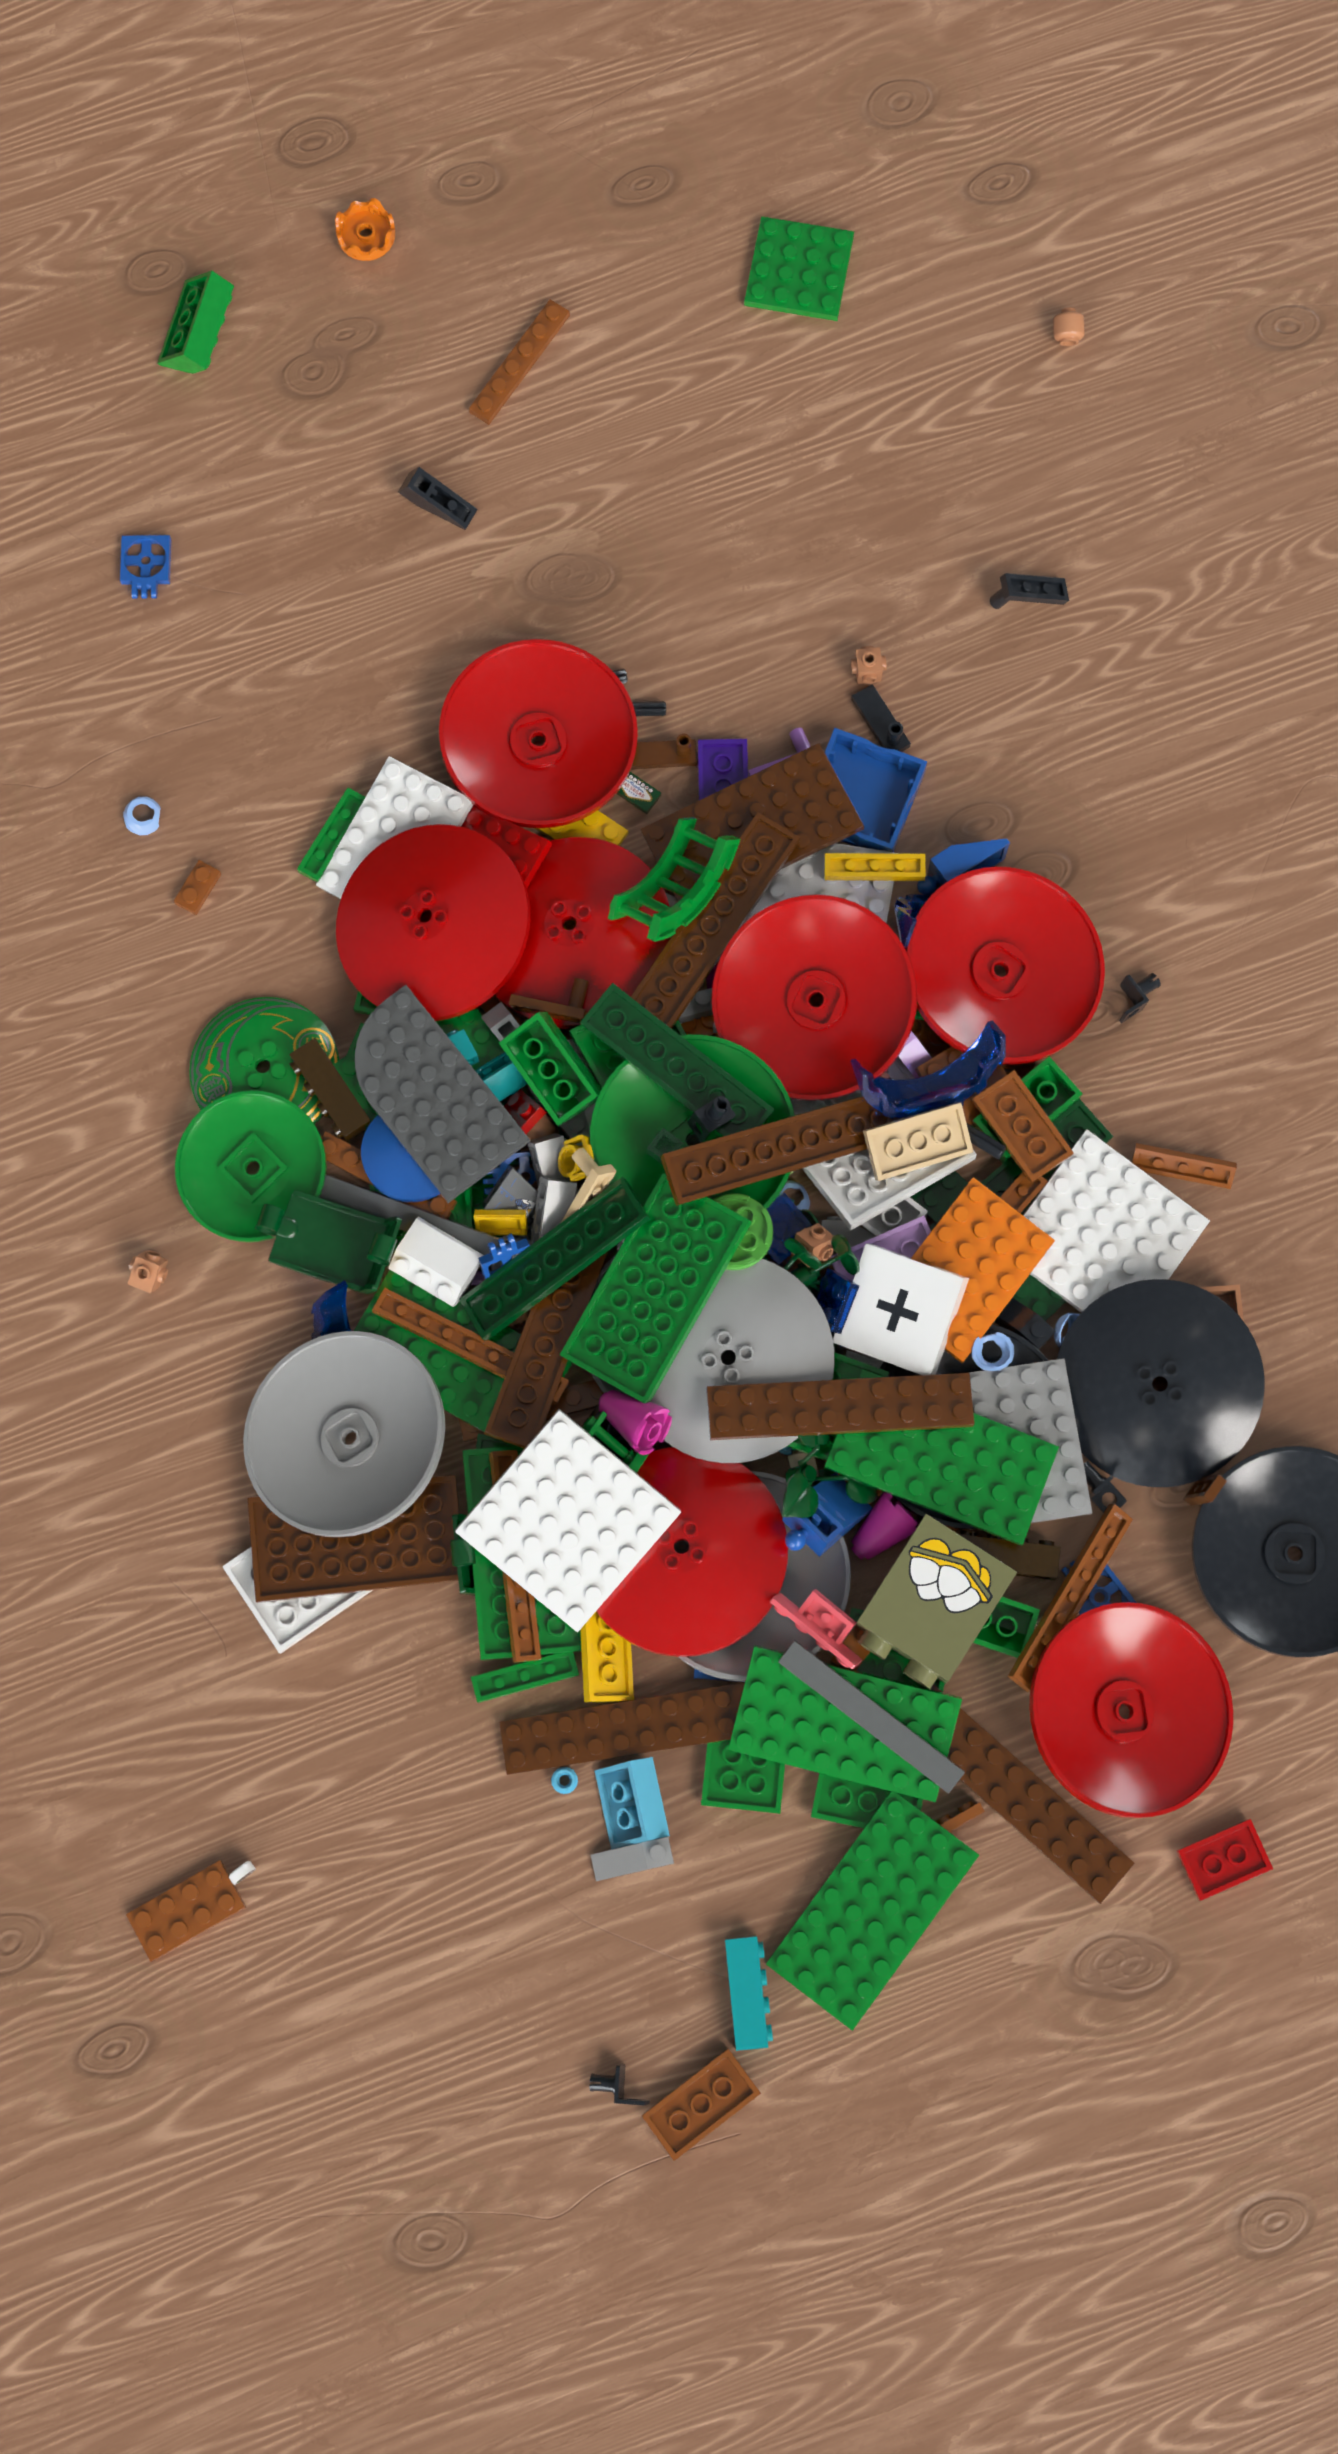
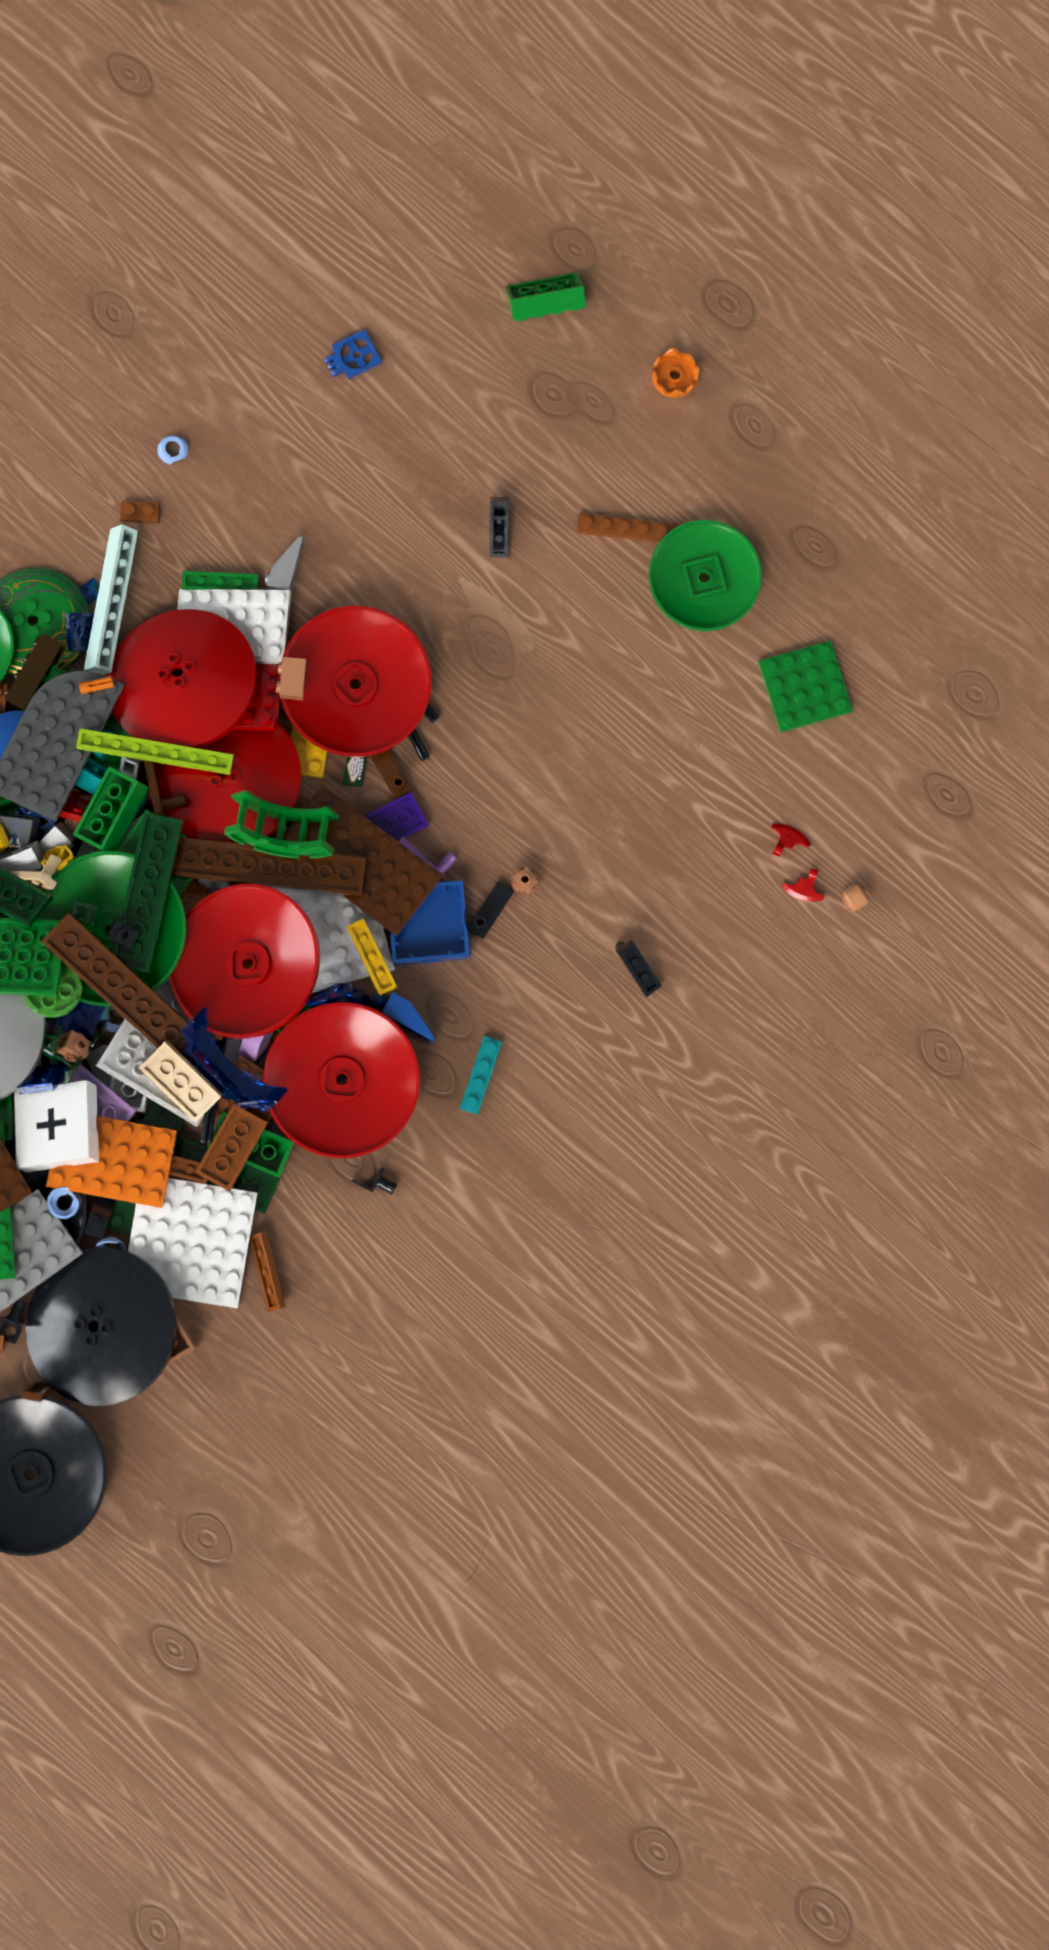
camera: 55 degrees right, 5 degrees up
none -> clear blue plate [65,612,94,652]
none -> lime plate [76,728,234,775]
none -> clear blue tile [78,578,100,605]
none -> orange piece [79,676,114,694]
none -> light aqua brick [84,524,138,675]
none -> light grey slope [265,536,304,591]
none -> nougat brick [276,657,306,700]
none -> teal plate [459,1036,502,1115]
none -> green dish [648,520,762,632]
none -> red piece [771,824,811,857]
none -> red piece [782,868,824,902]

